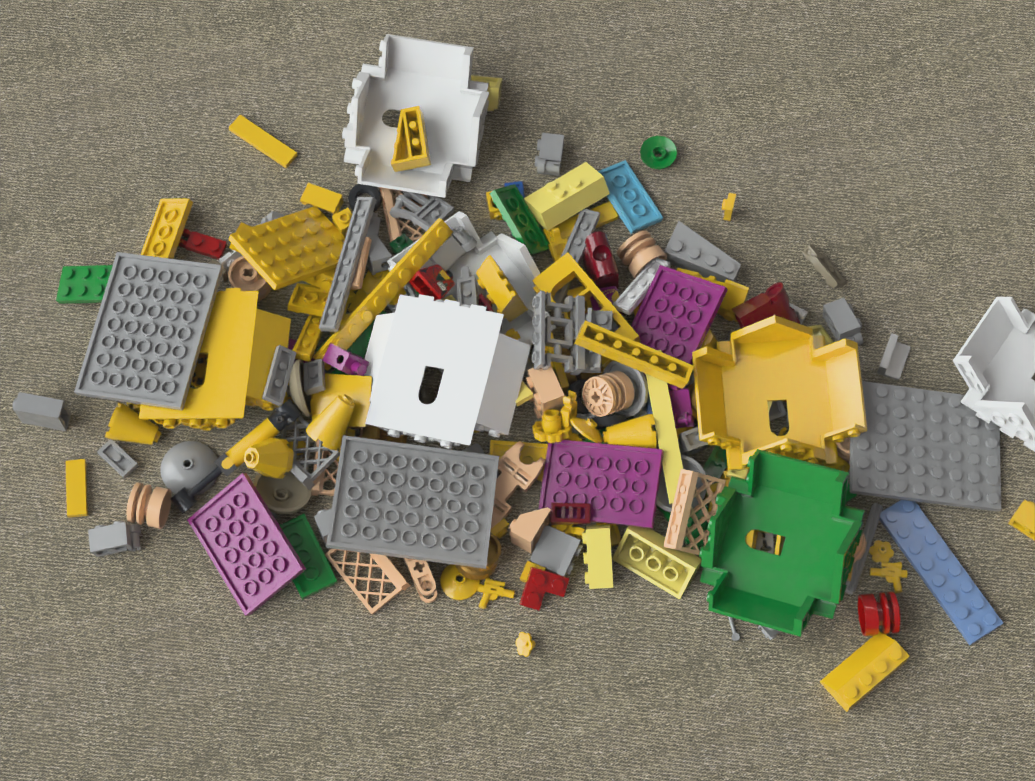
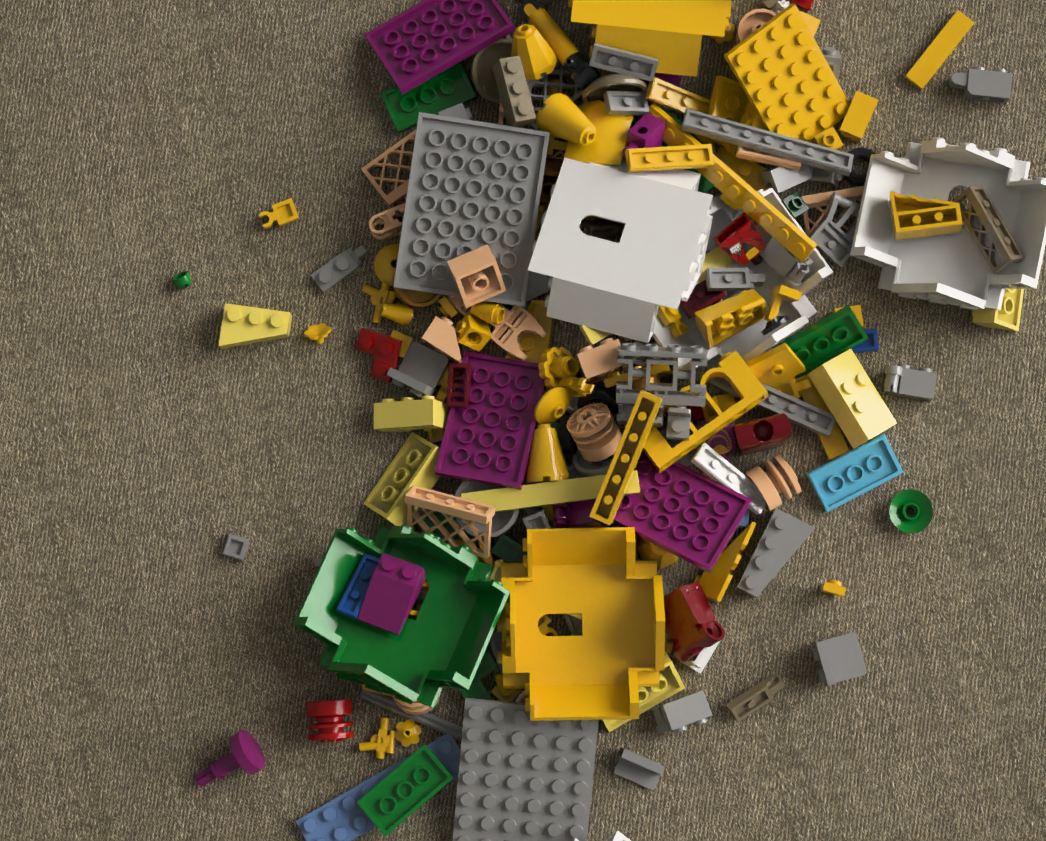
camera: 90 degrees right, 15 degrees up
yellow slope [820,631,910,712] -> none
none -> green hinge [172,271,192,290]
none -> magenta piece [194,730,265,787]
none -> light yellow wedge [218,303,292,350]
none -> light grey tile [222,534,250,561]
none -> yellow plate [259,198,300,229]
none -> light grey hinge [311,245,368,293]
none -> blue tile [336,553,380,621]
none -> magenta slope [357,553,426,636]
none -> green plate [357,744,454,837]
none -> yellow cone [379,303,413,326]
none -> light nougat slope [447,244,506,308]
none -> yellow brick [455,314,492,352]
none -> yellow cone [470,302,505,325]
none -> dark tan brick [492,55,536,127]
none -> yellow tile [625,144,714,172]
none -> yellow plate [747,343,806,387]
none -> yellow piece [761,285,802,336]
none -> light grey bracket [811,632,867,686]
none -> light grey hinge [948,66,1012,104]
none -> dark tan fence [953,185,1025,274]

